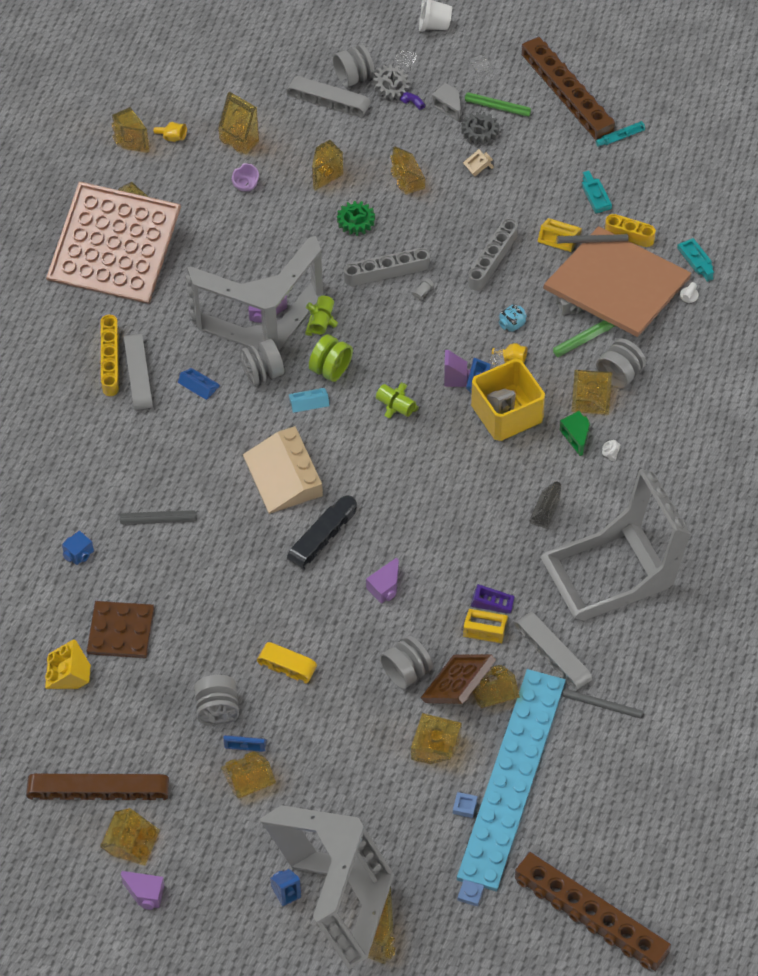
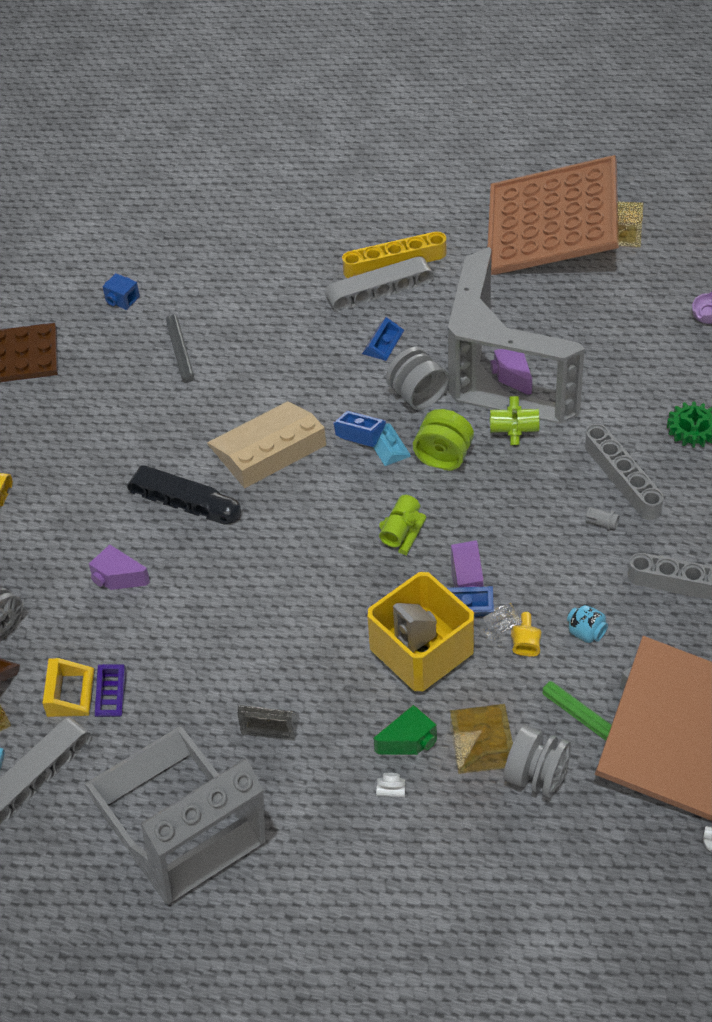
camera: 80 degrees right, 5 degrees down
none -> blue slope [333,411,386,447]

